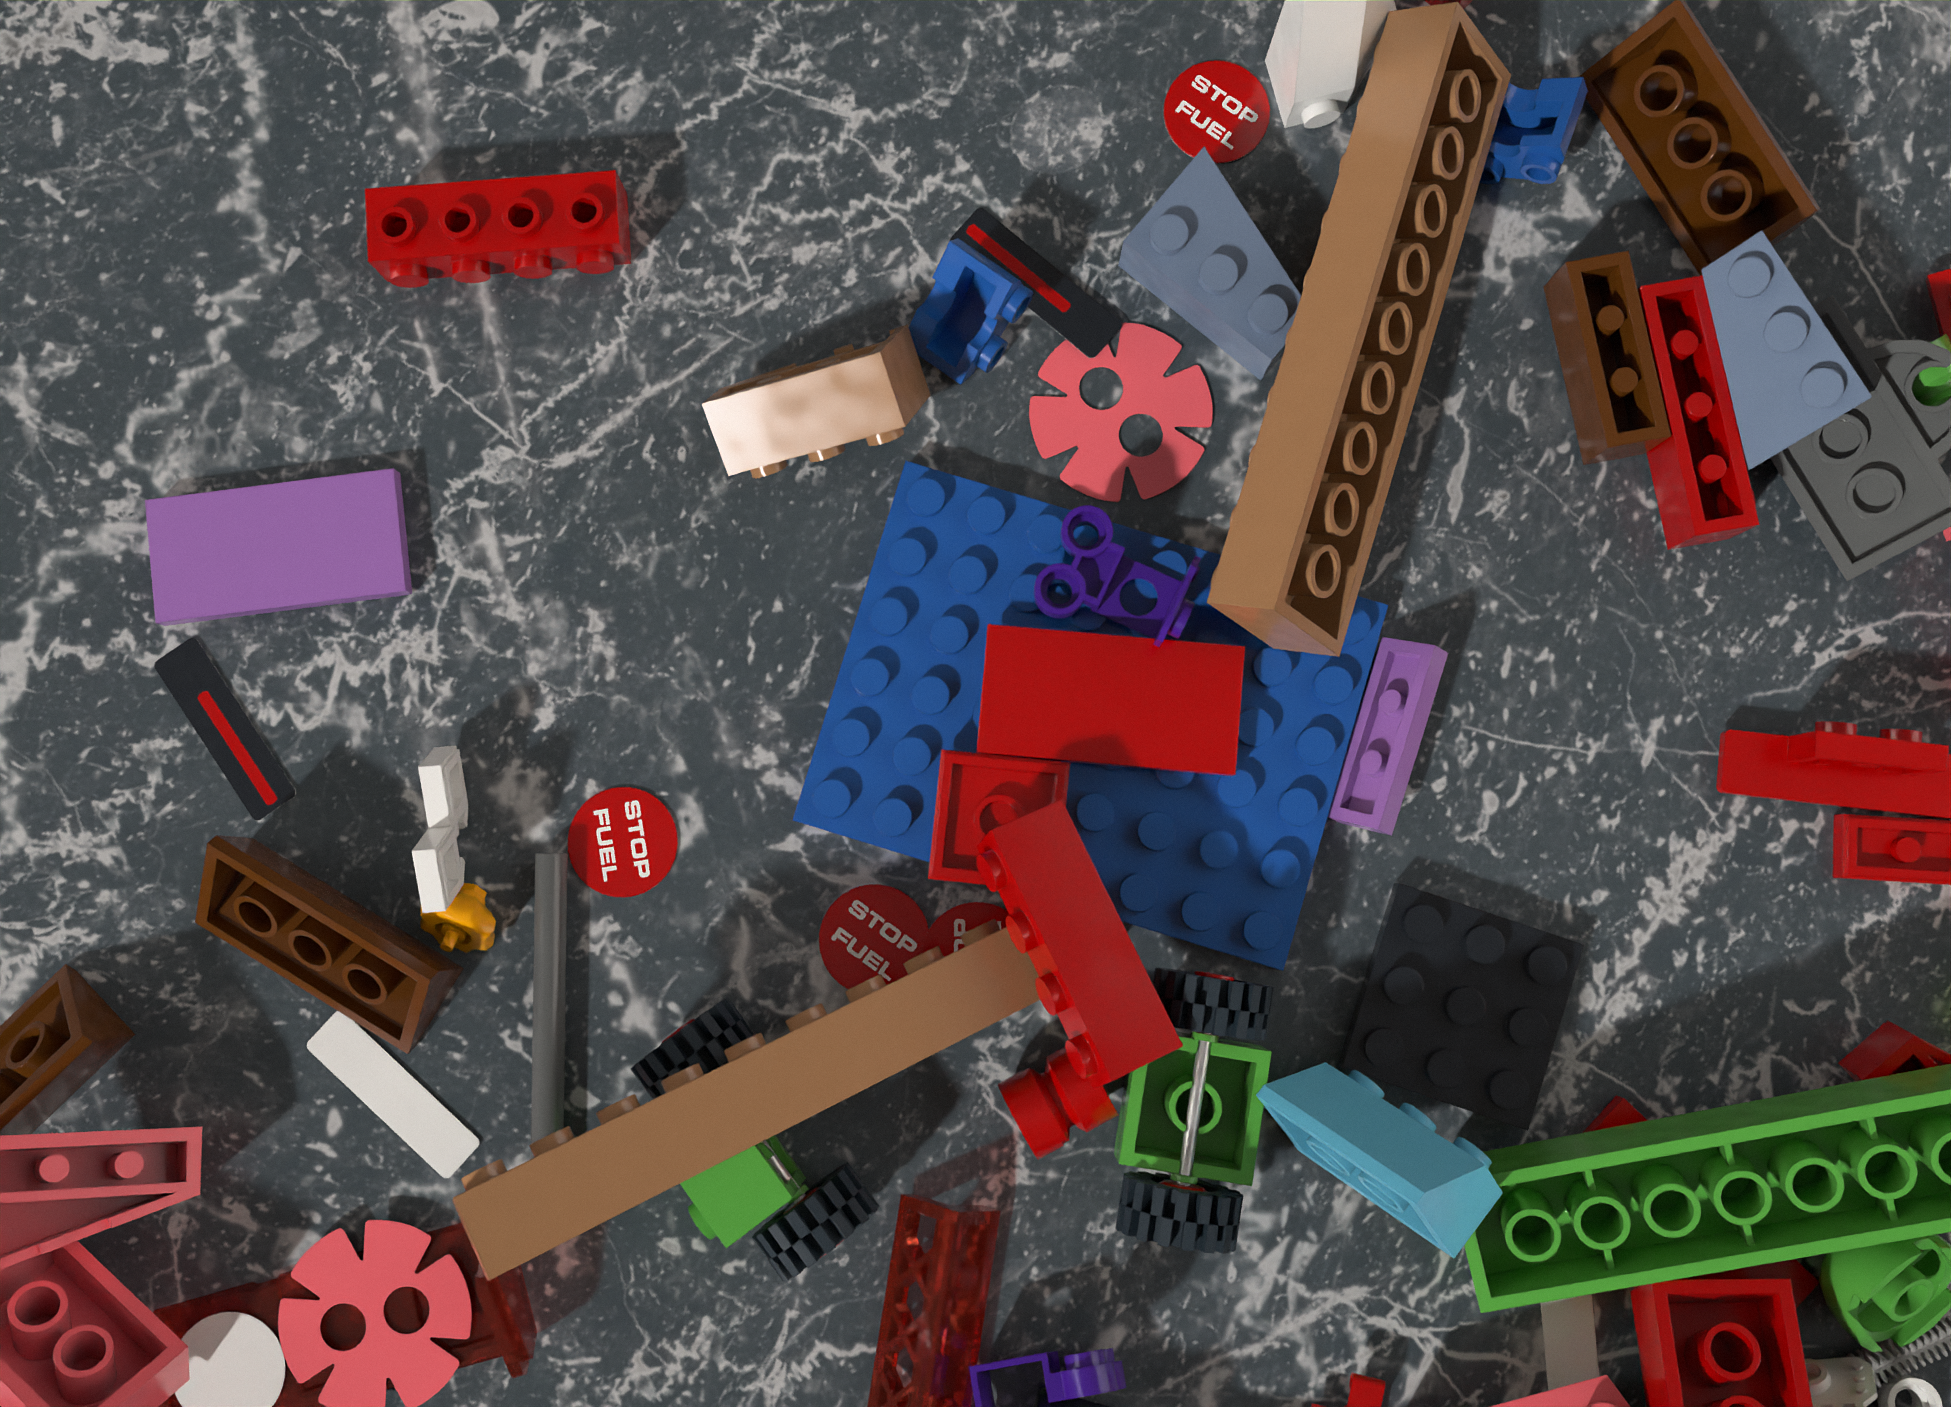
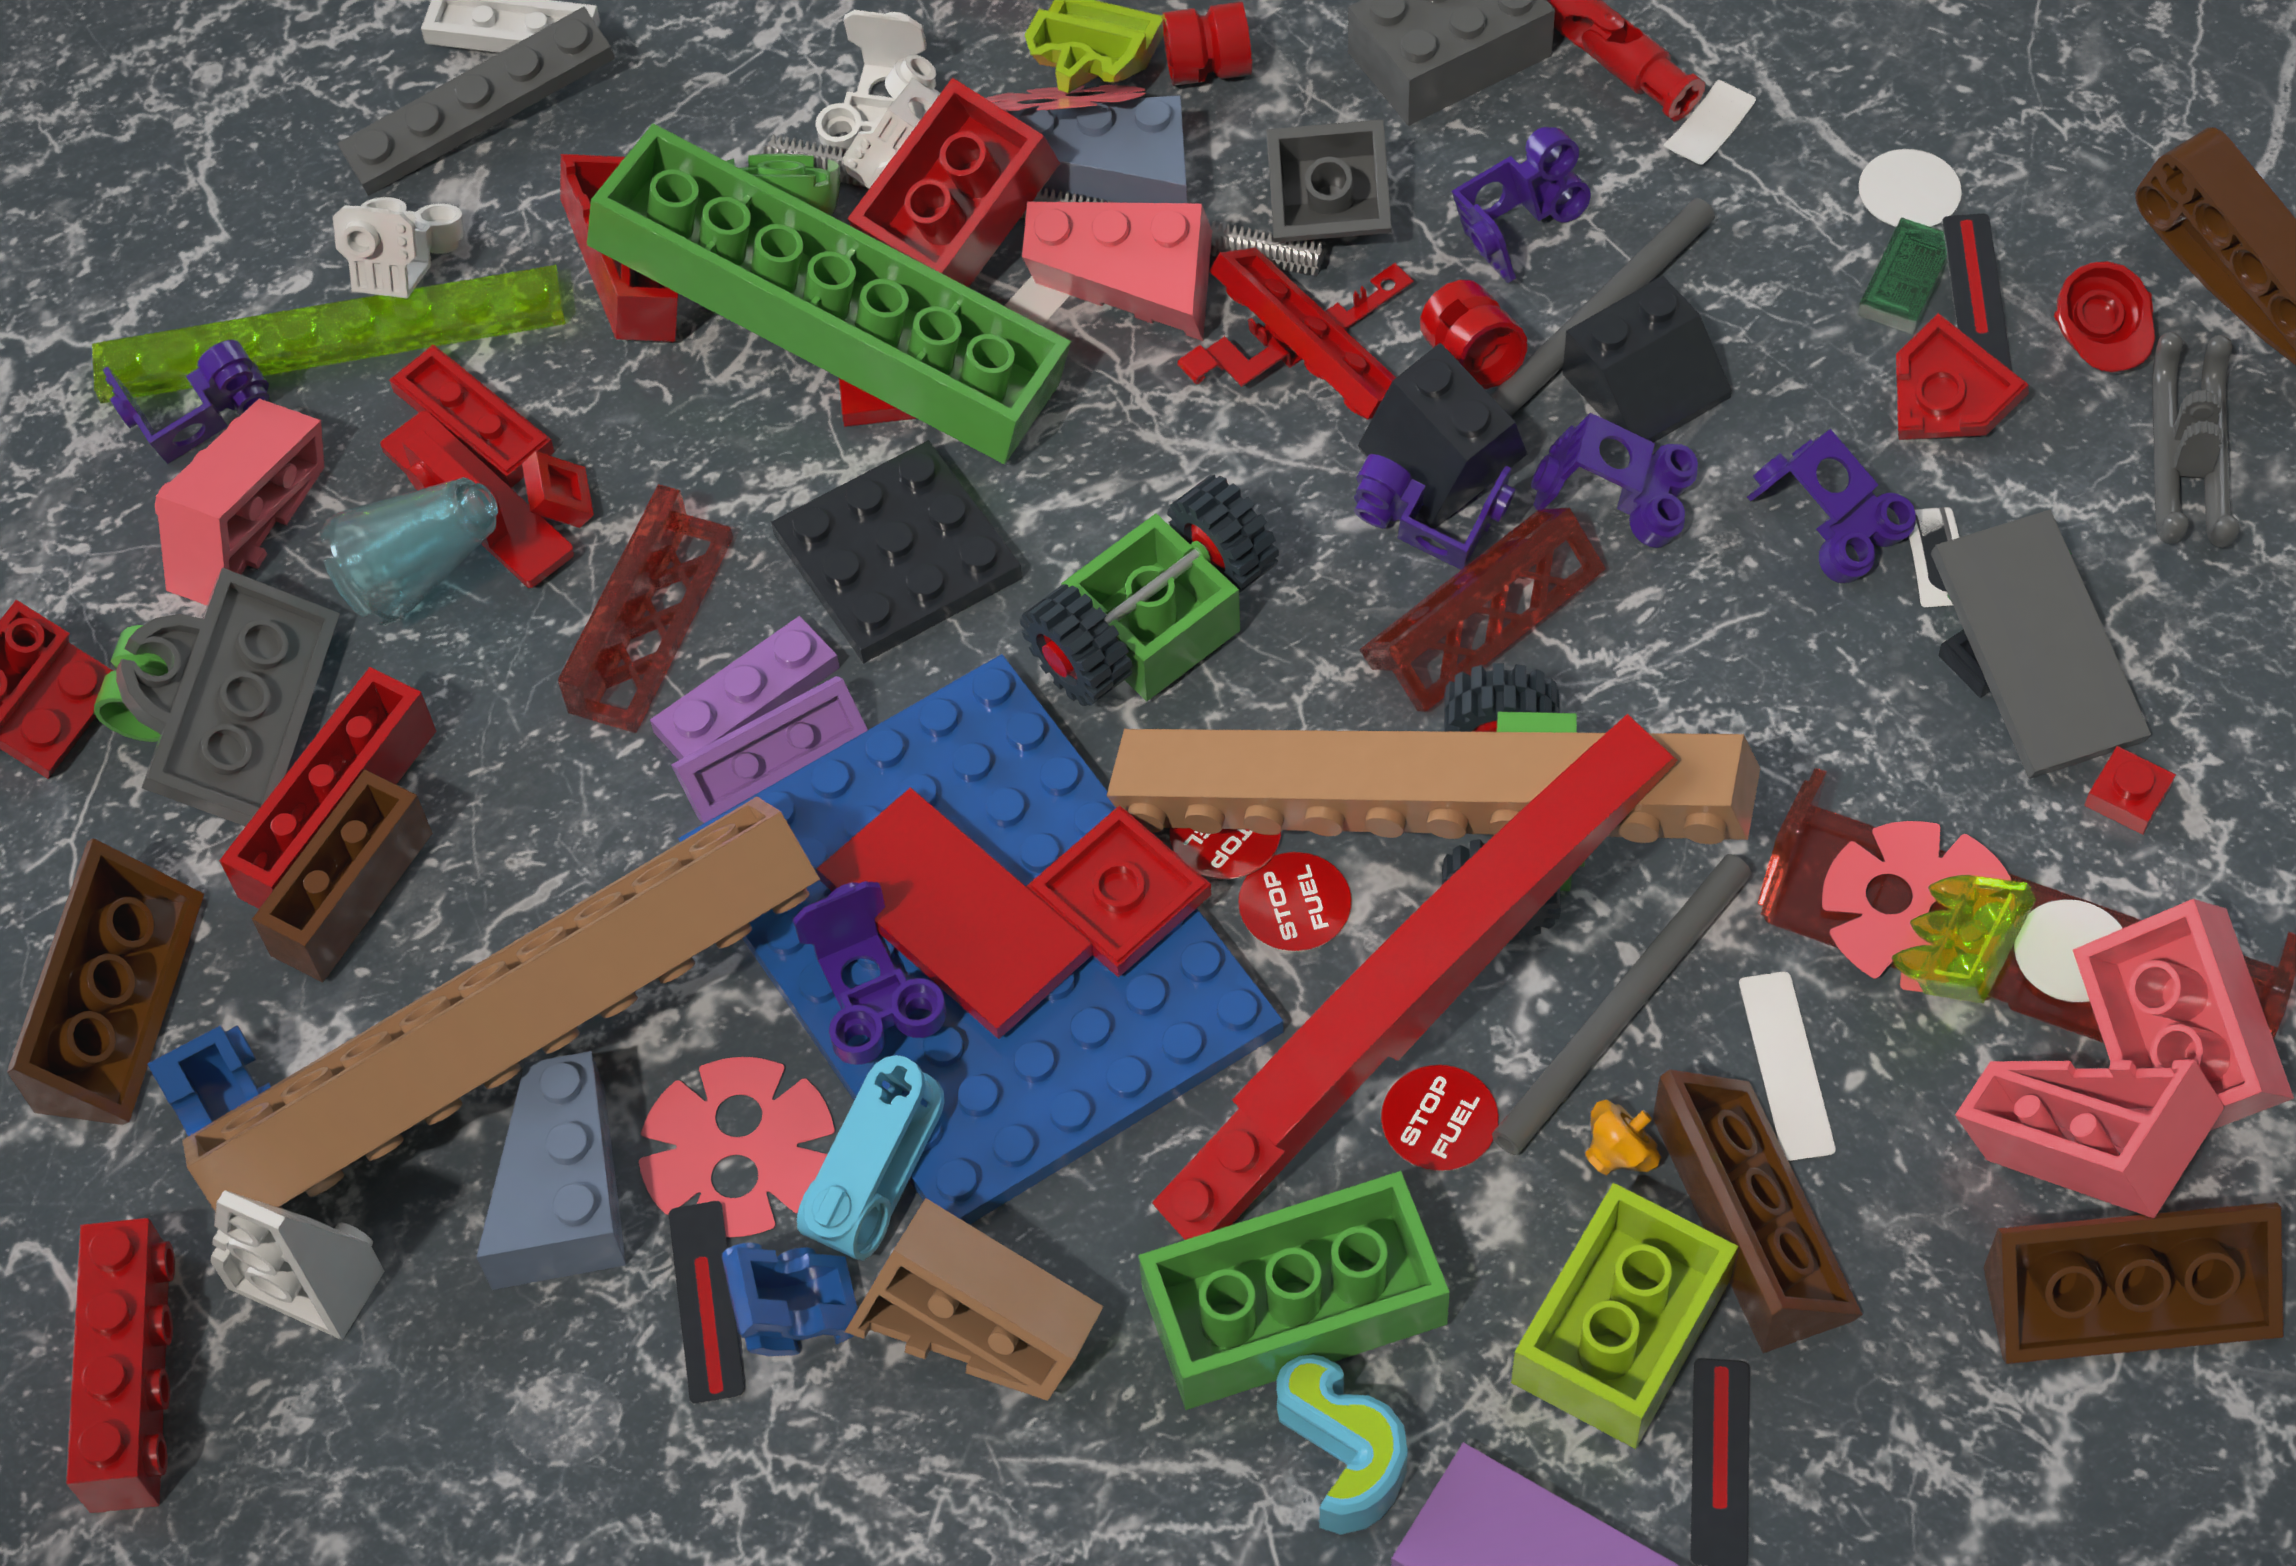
camera: 140 degrees left, 25 degrees down
white tile [412,746,468,913] -> none
red brick [977,799,1183,1090] -> none
red wheel [998,1046,1118,1160] -> none
red sticker [1164,60,1270,163] -> none
medium azure slope [1256,1062,1503,1258] -> none
sand blue wedge [1701,231,1872,471] -> none
none -> clear light blue cone [320,478,498,626]
none -> red plate [522,451,594,528]
none -> clear red fence [558,484,734,733]
none -> medium lavender plate [650,616,839,760]
none -> medium azure piece [797,1055,945,1260]
none -> bright green brick [1139,1171,1450,1410]
none -> red slope [1152,714,1678,1240]
none -> medium azure animal [1276,1355,1408,1535]
none -> lime brick [1511,1183,1738,1449]
none -> clear neon green plate [1892,875,2036,1004]

